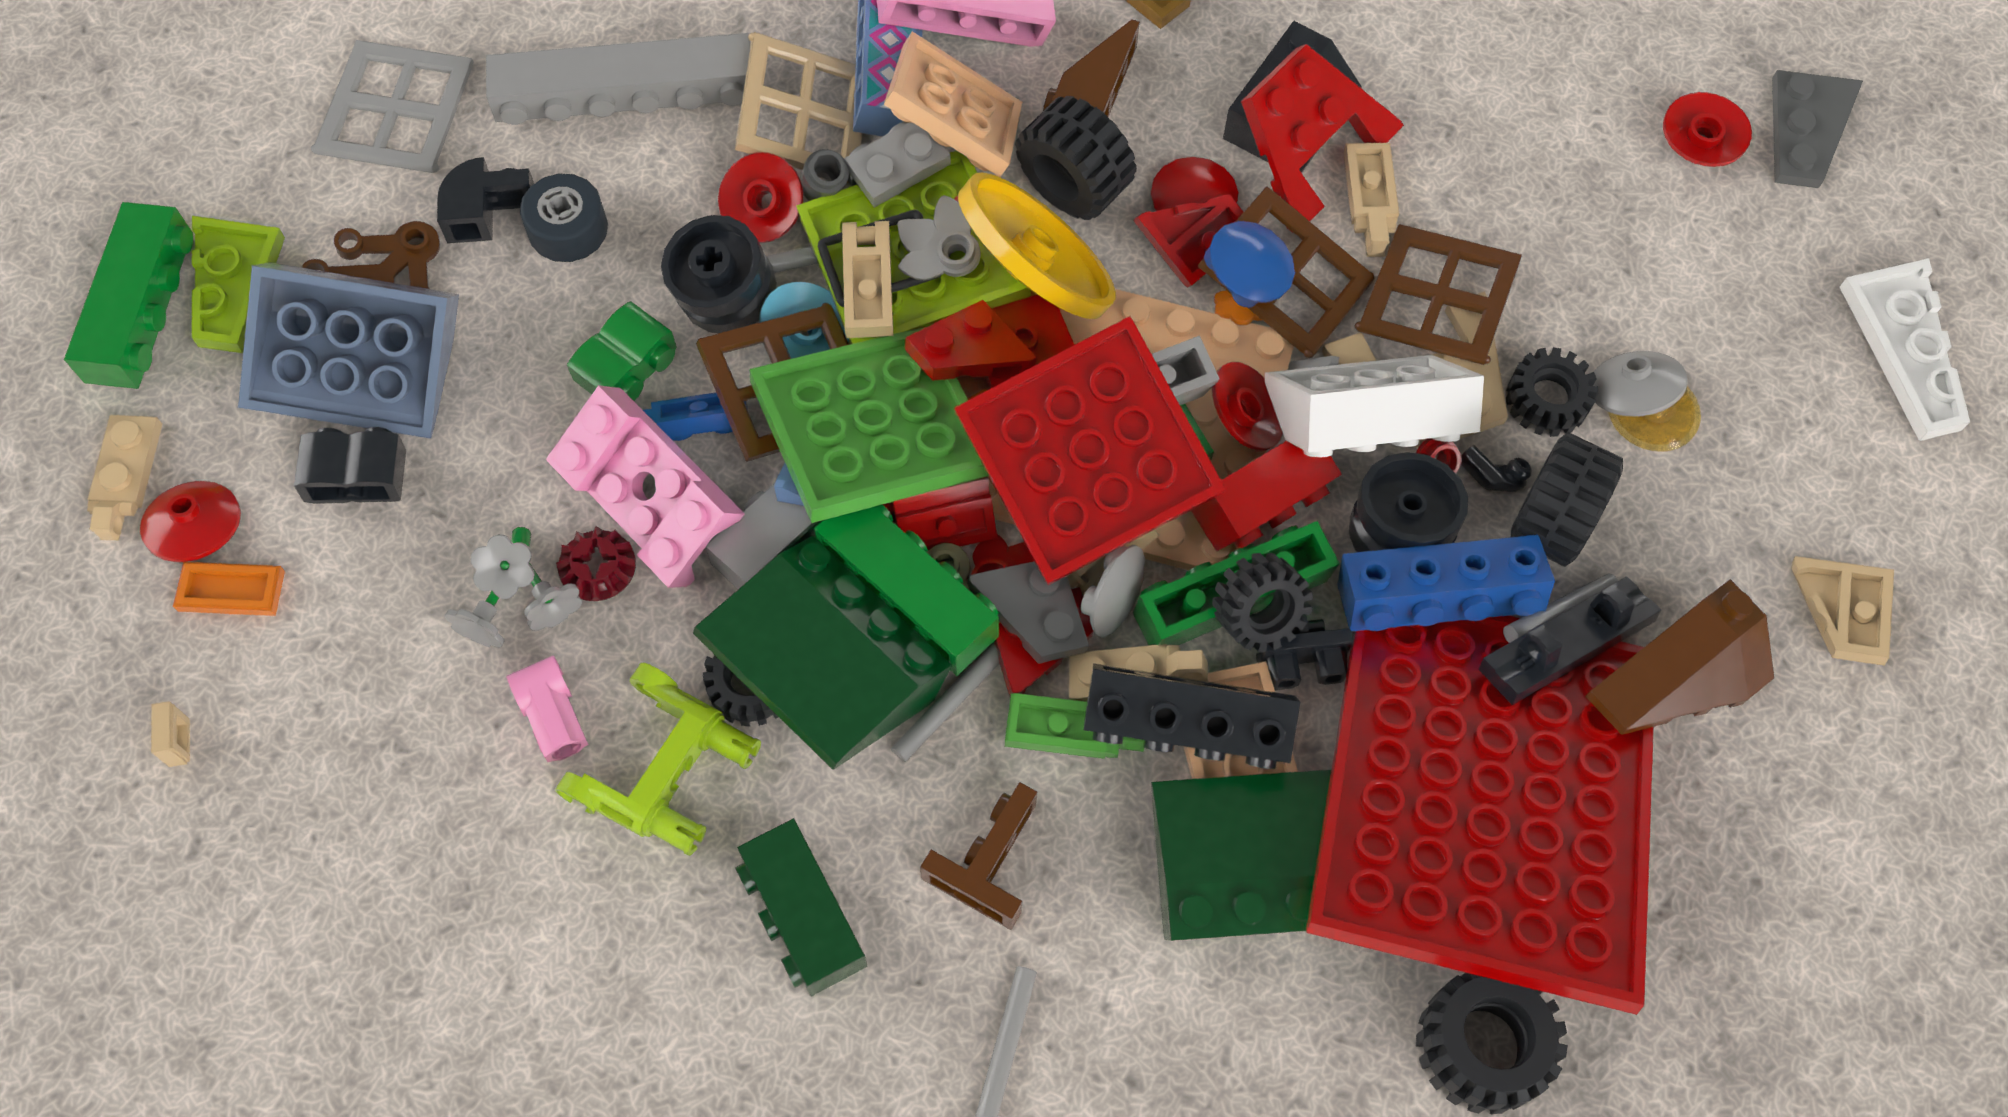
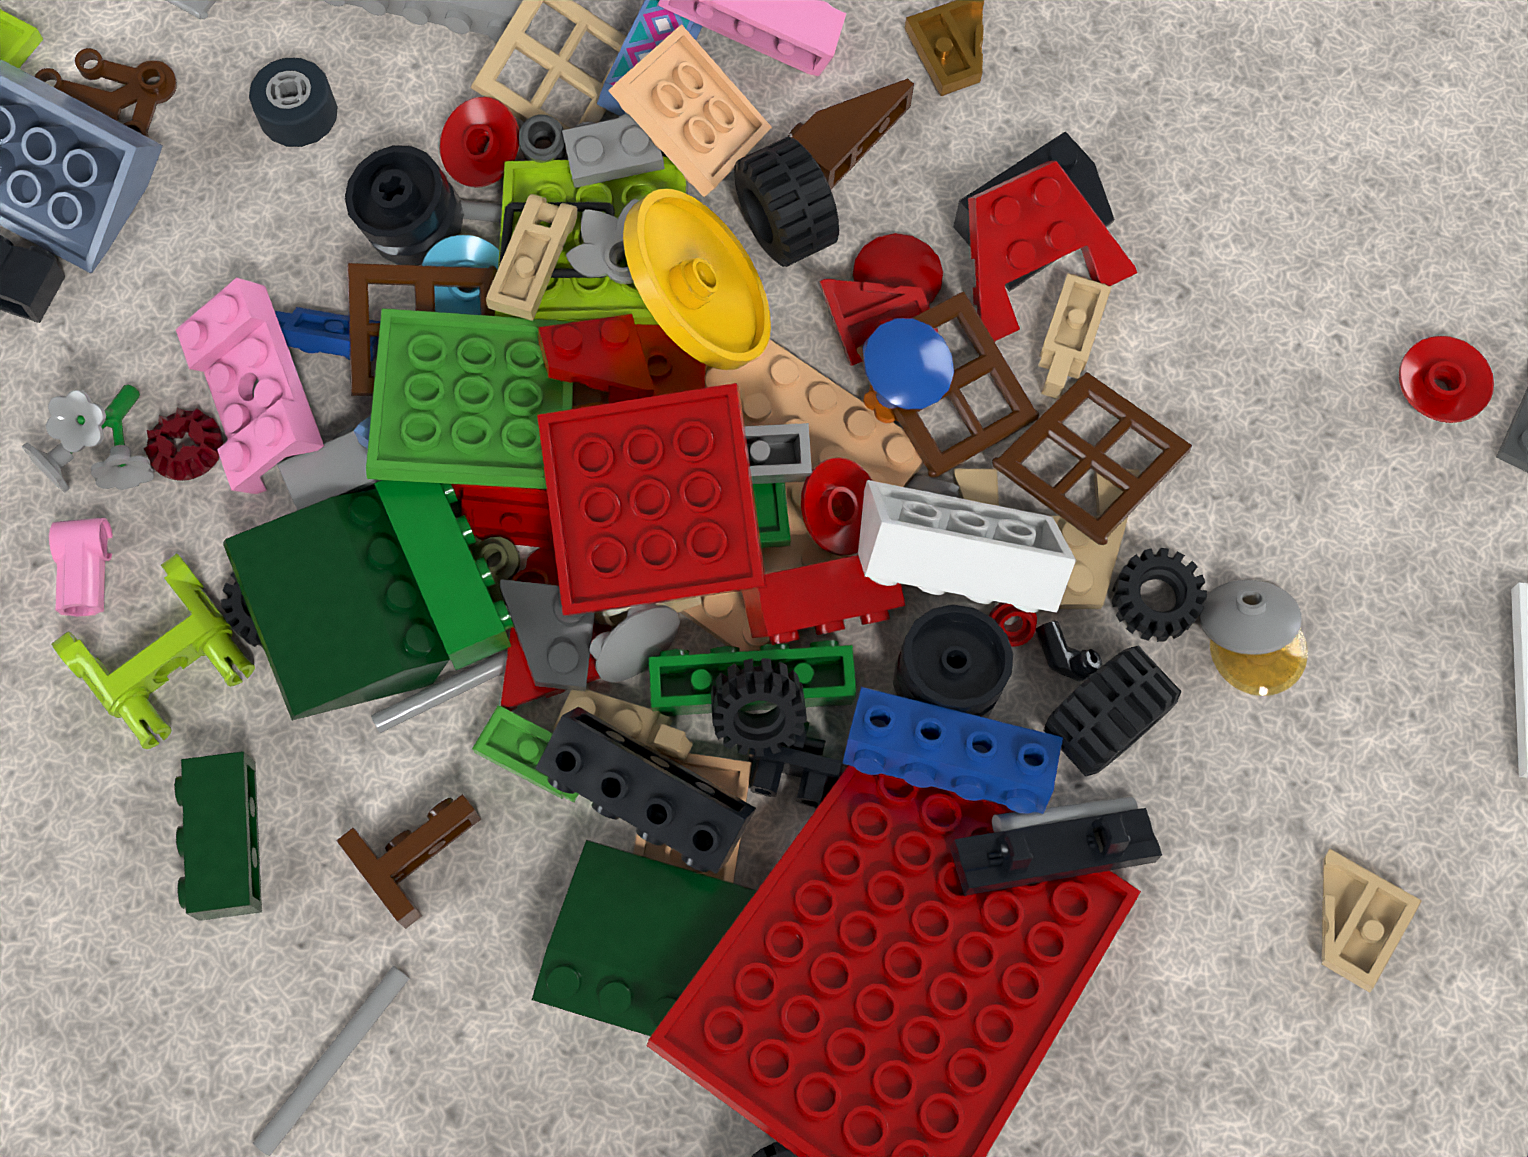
camera: 20 degrees right, 5 degrees up
black brick [437,157,534,244] -> none
green brick [567,301,677,401] -> none
reddish brown wedge [1585,579,1774,735] -> none

